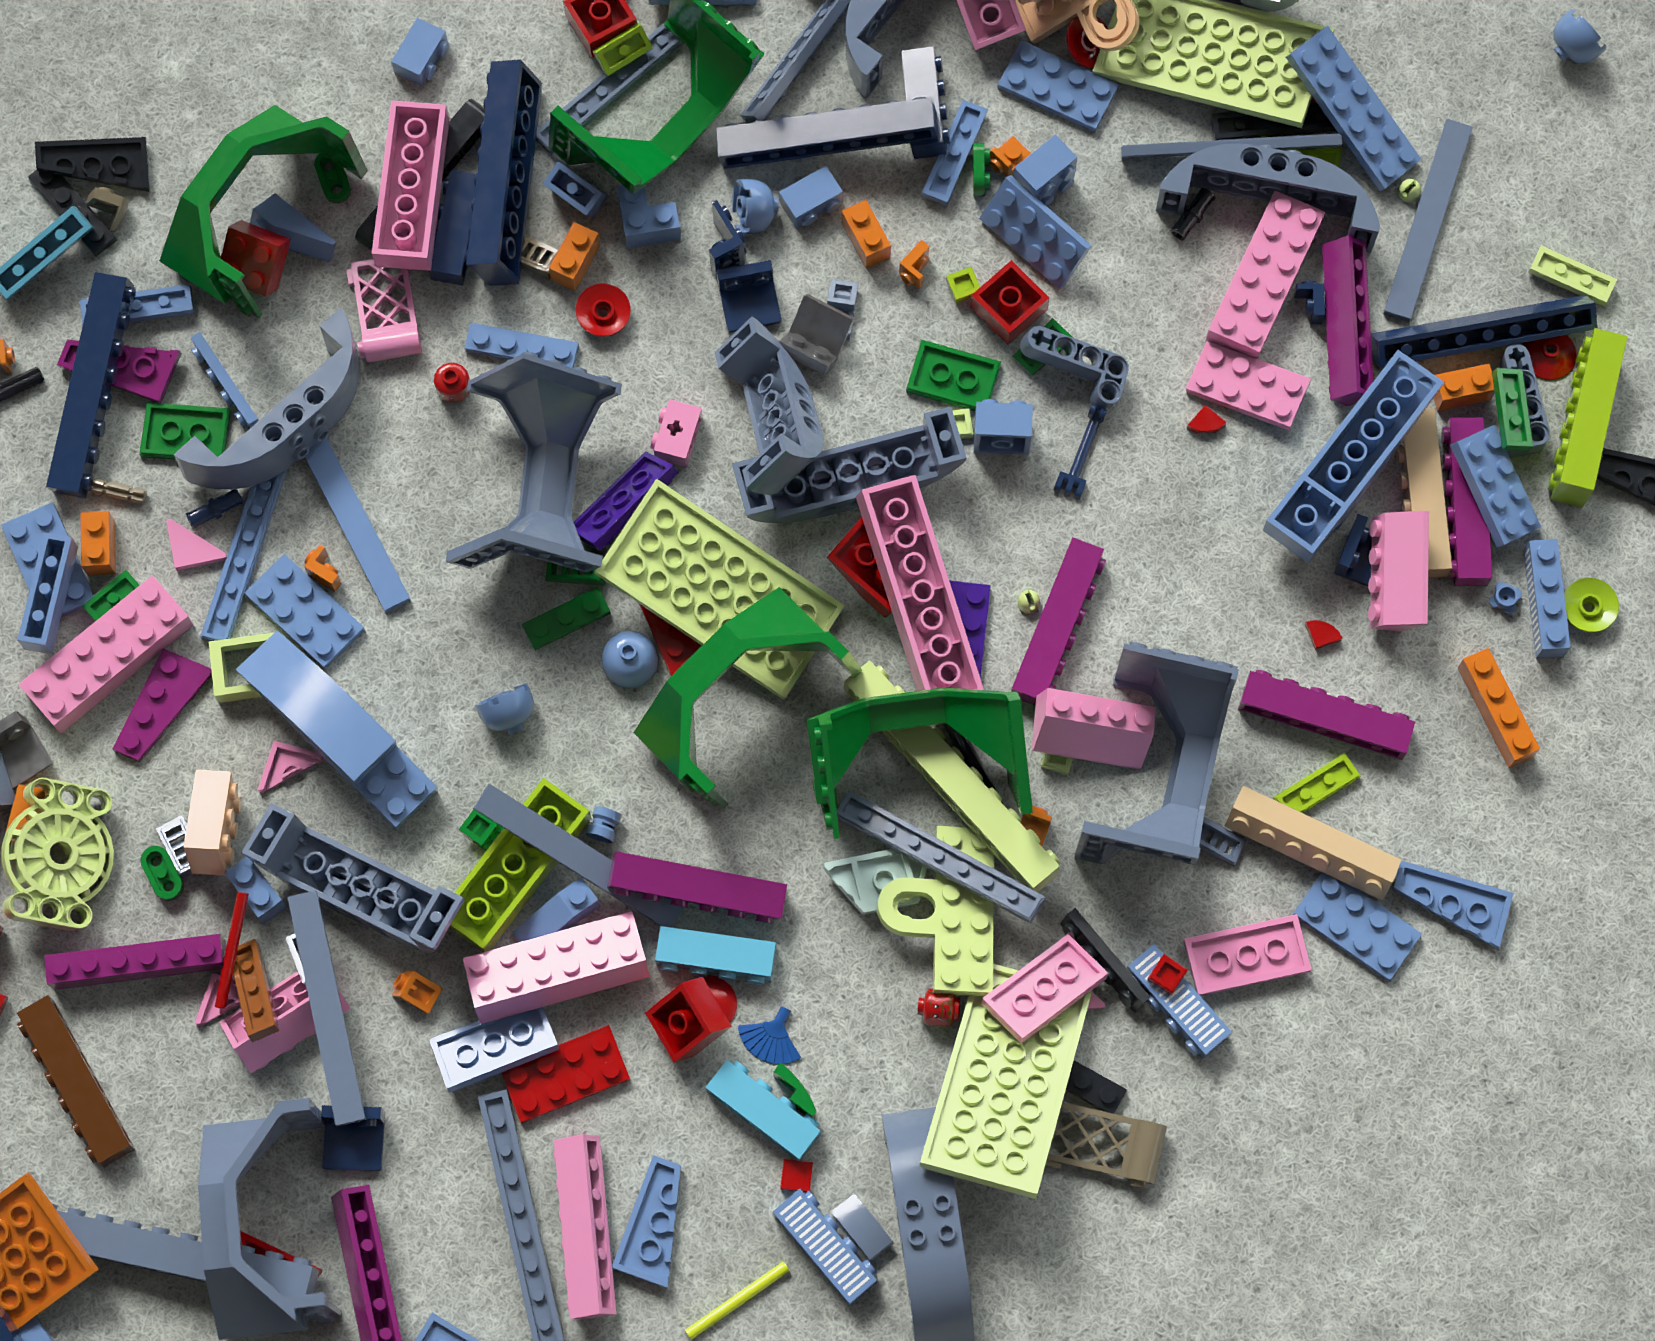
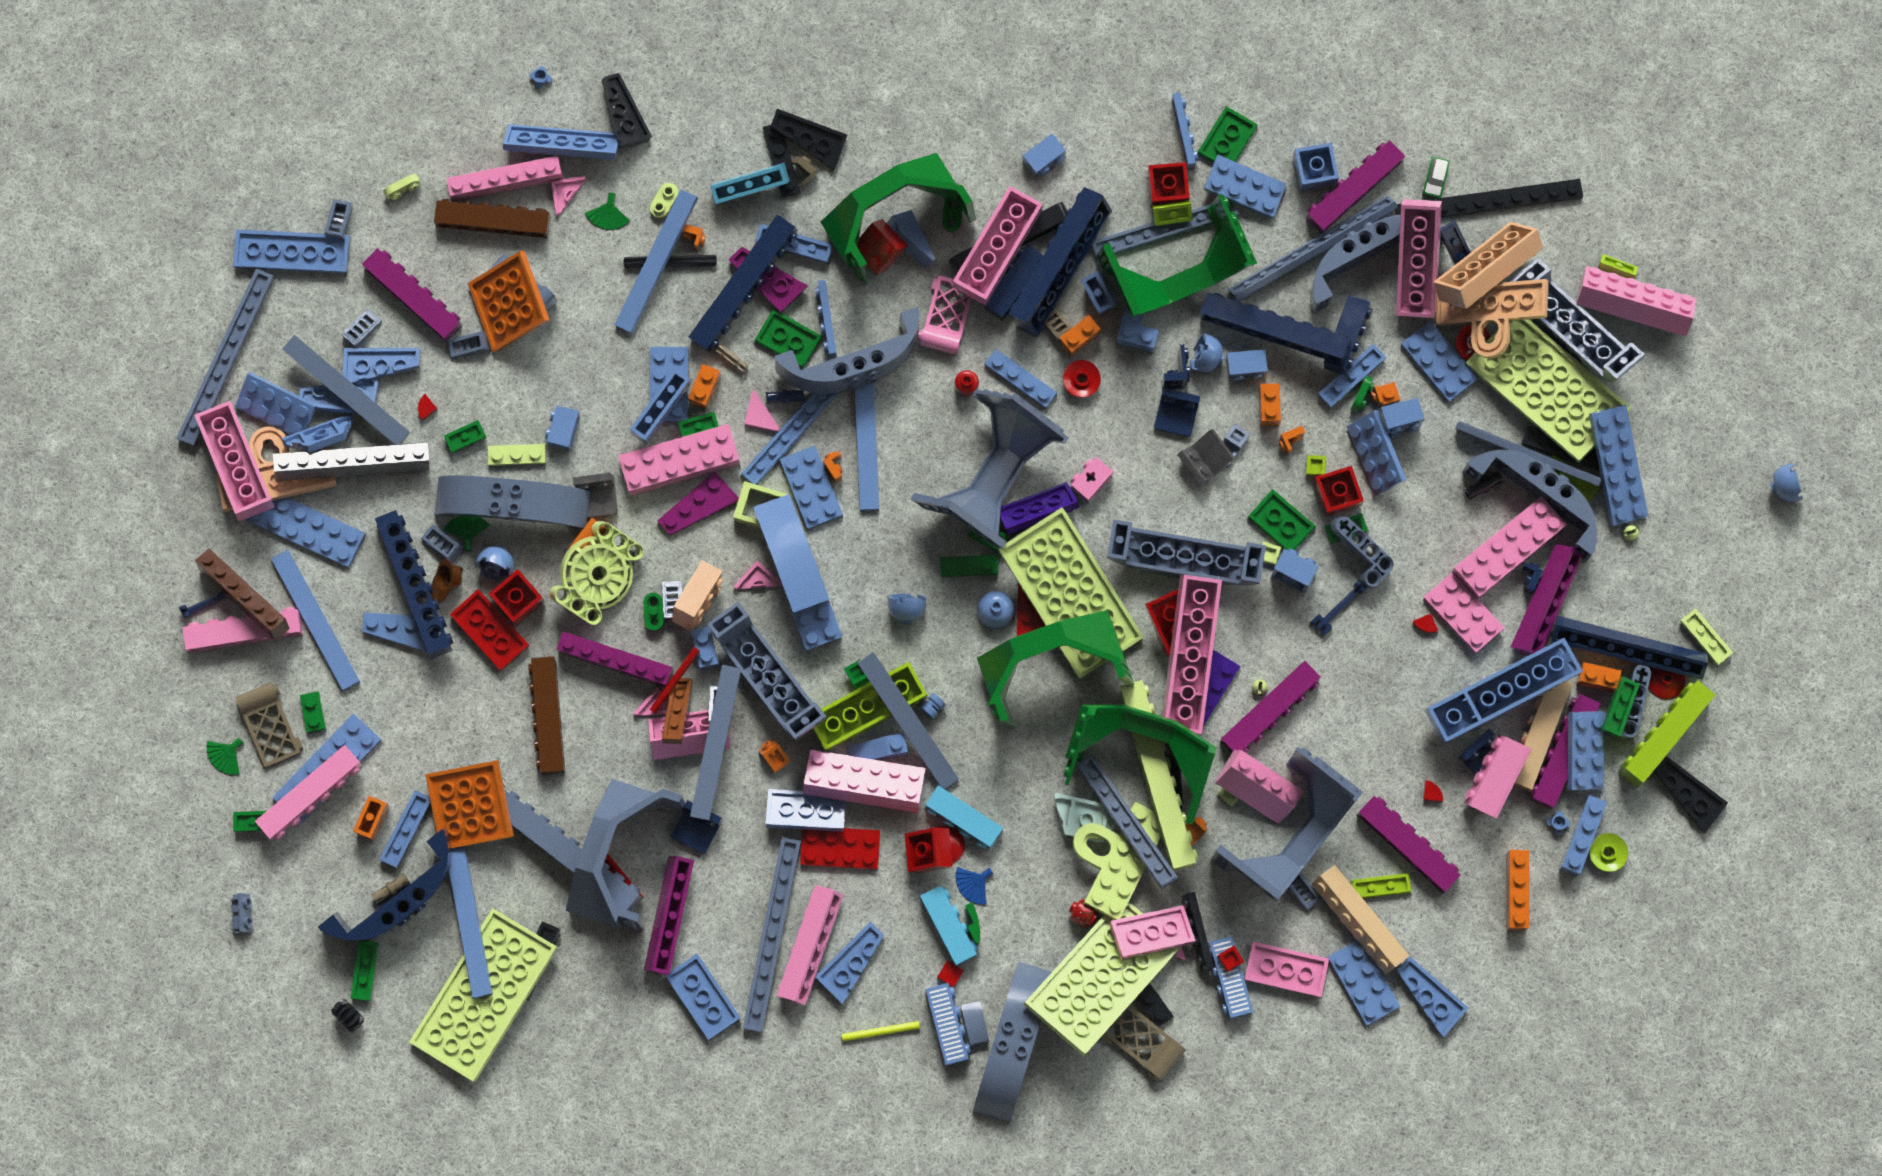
camera: 25 degrees right, 5 degrees up
magenta brick [607,851,788,924] -> none
sand blue slope [715,317,823,495] -> none
sand blue tile [1383,119,1473,322] -> none

